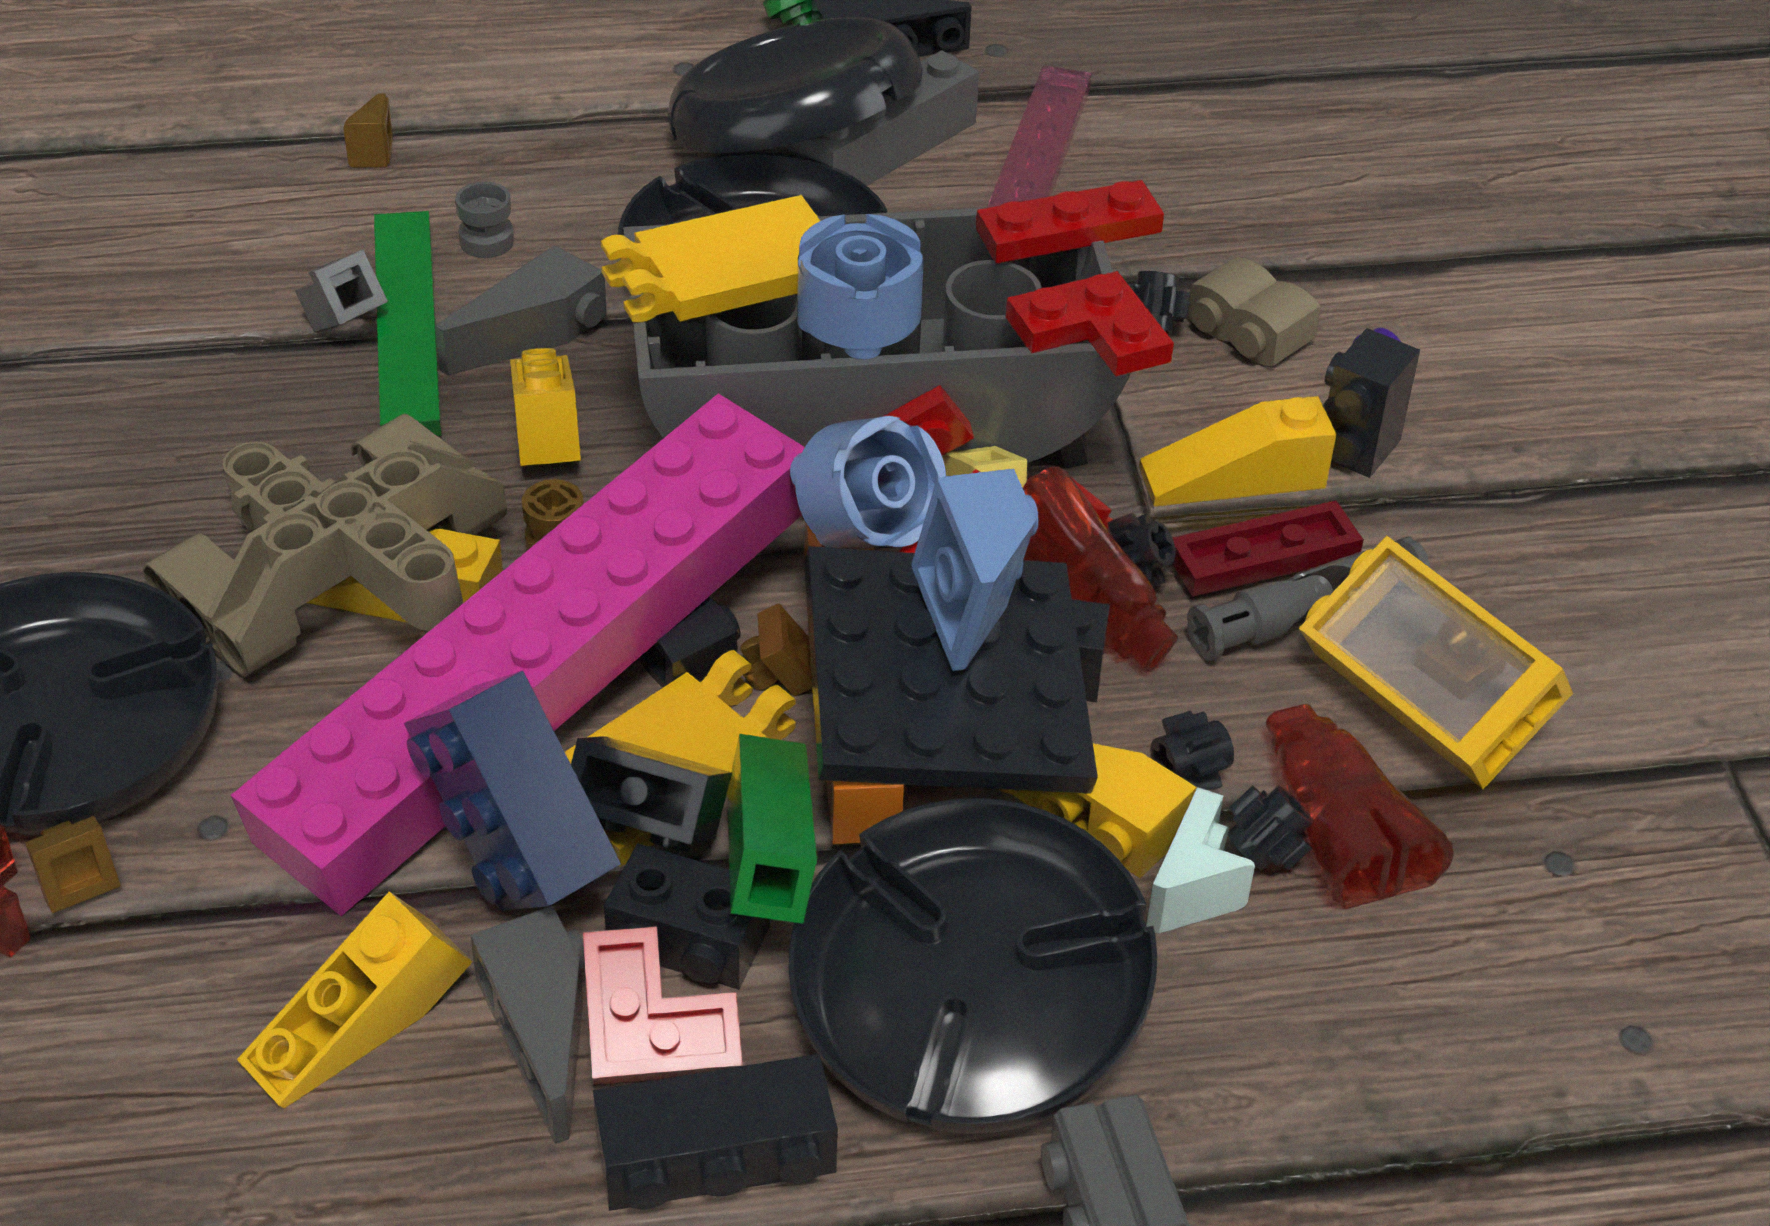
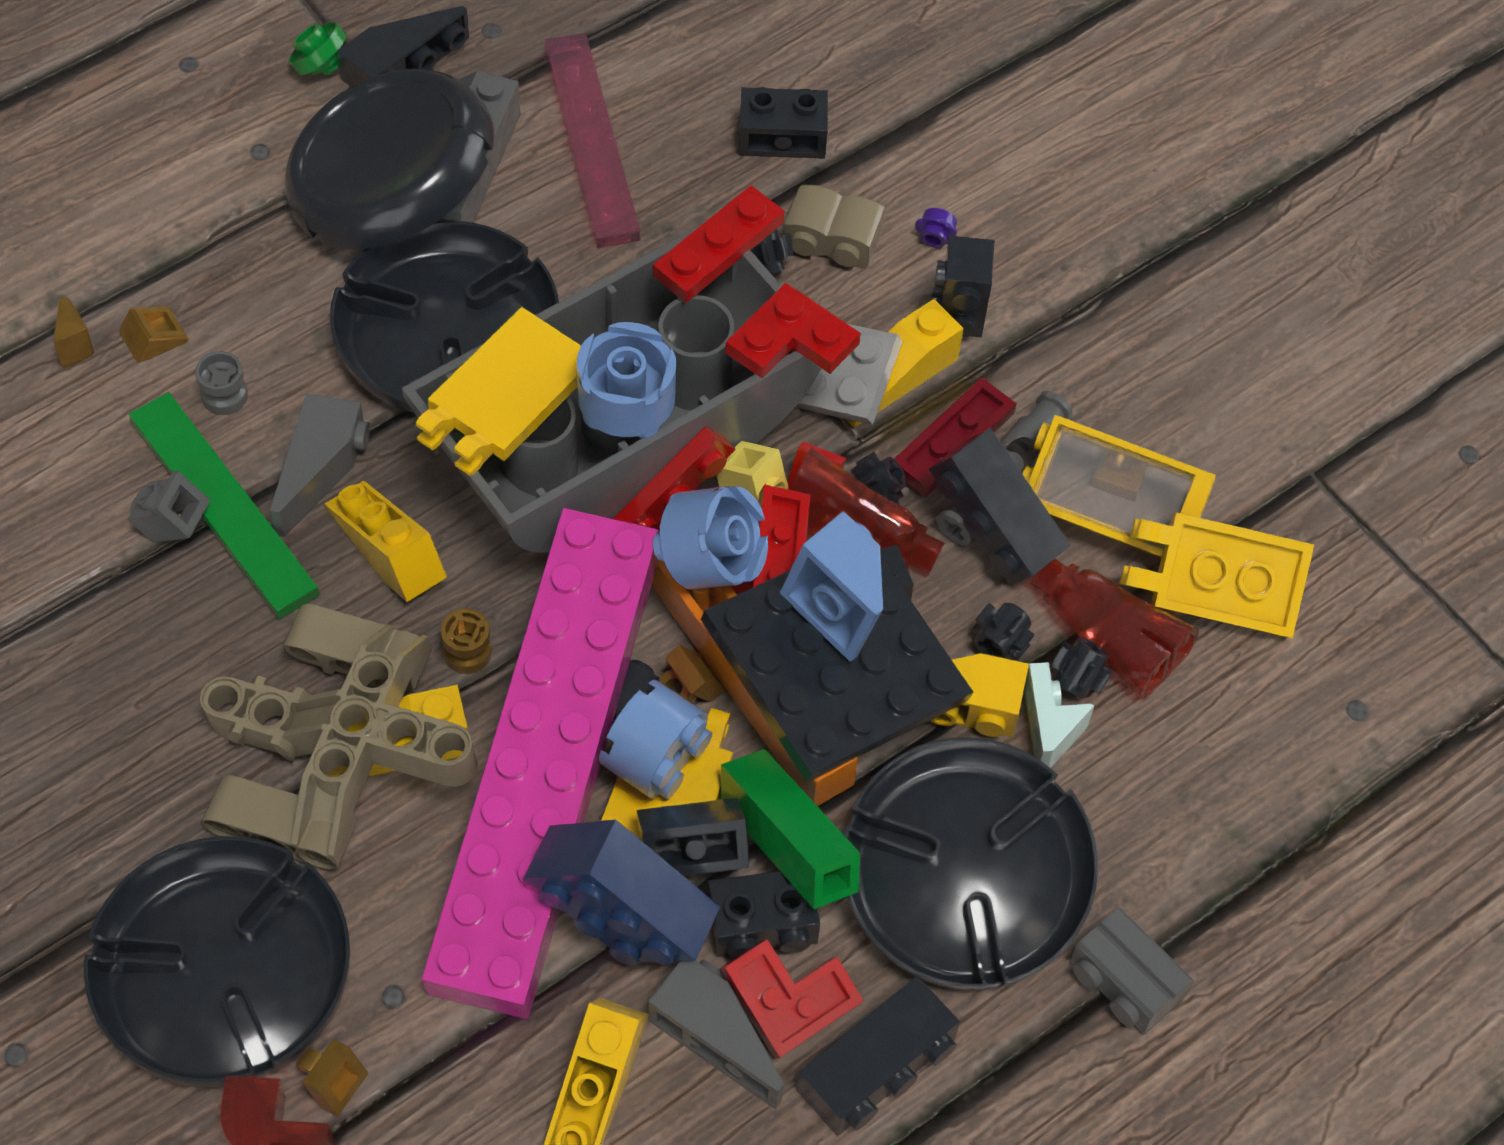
camera: 30 degrees left, 15 degrees up
none -> pearl gold slope [120,306,189,362]
none -> medium blue brick [599,680,713,799]
none -> black brick [739,87,828,159]
none -> light grey plate [796,324,903,425]
none -> black brick [929,428,1071,586]
none -> yellow tile [1119,512,1314,638]

